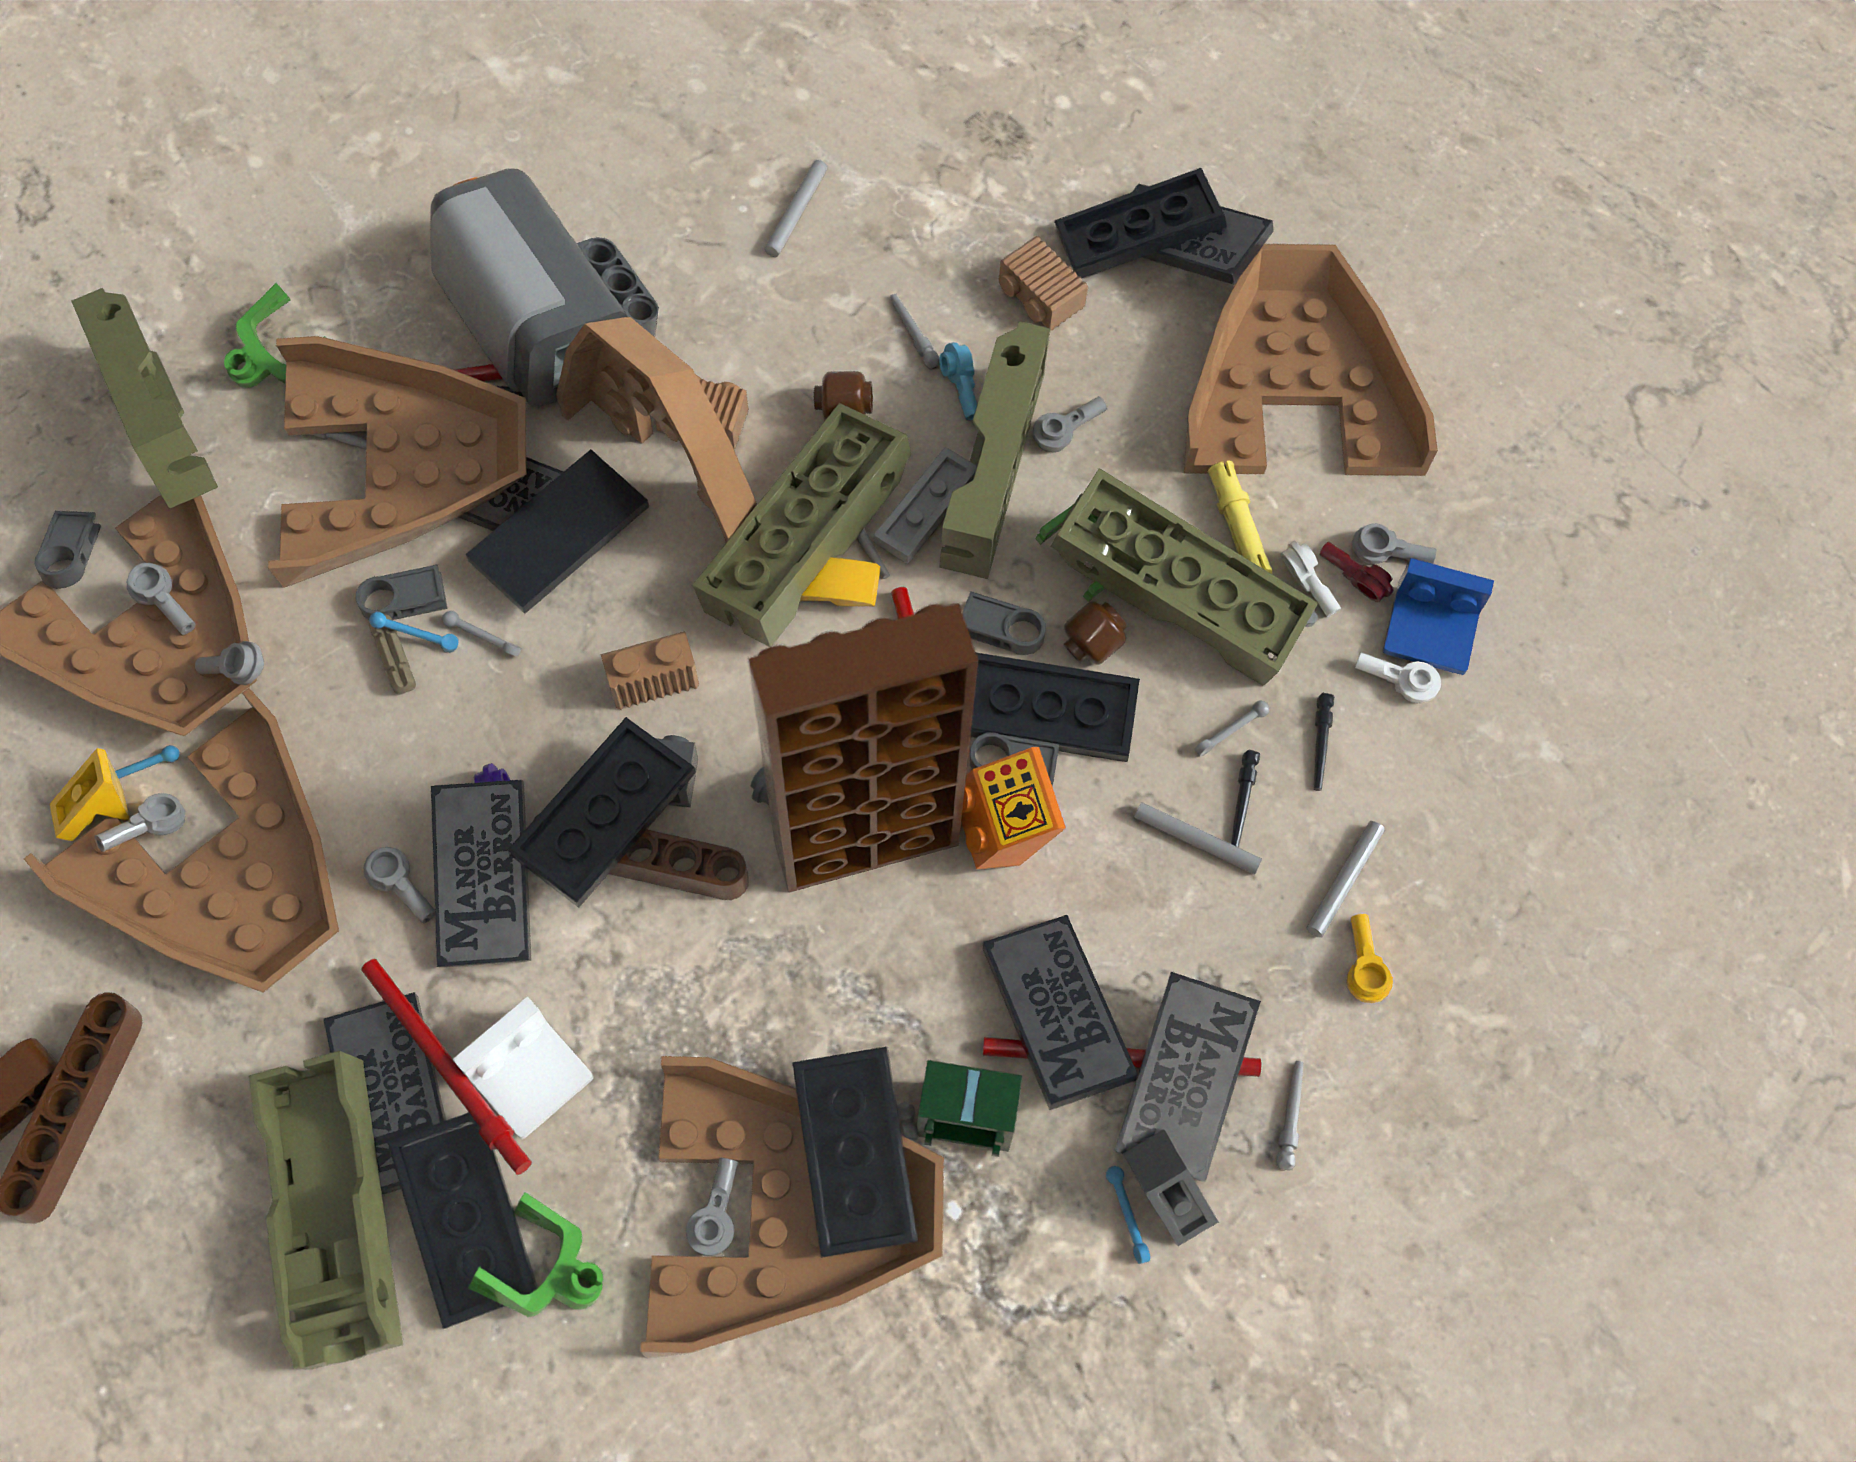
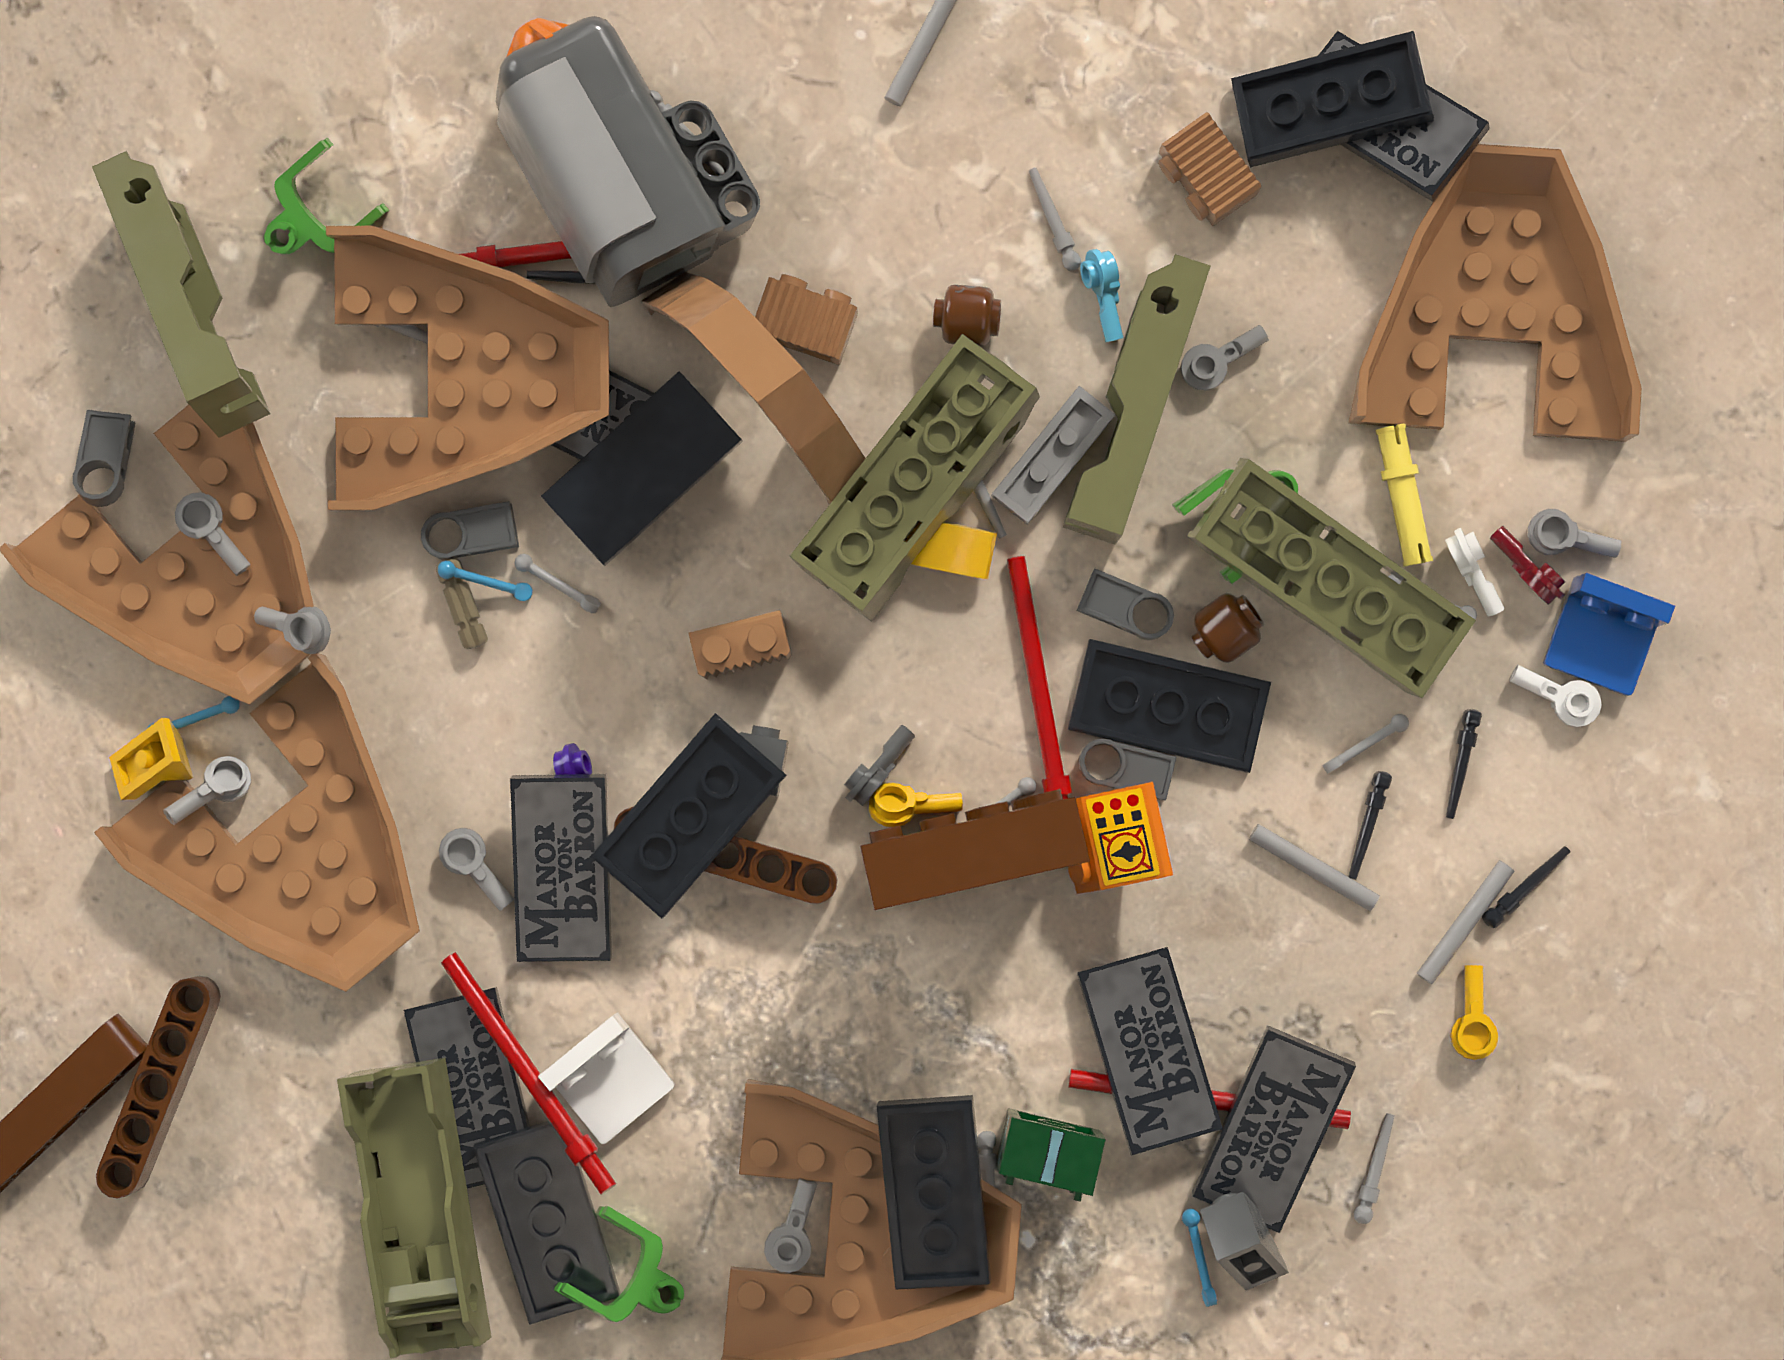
camera: 10 degrees right, 20 degrees up
none -> black piece [1482,846,1571,928]

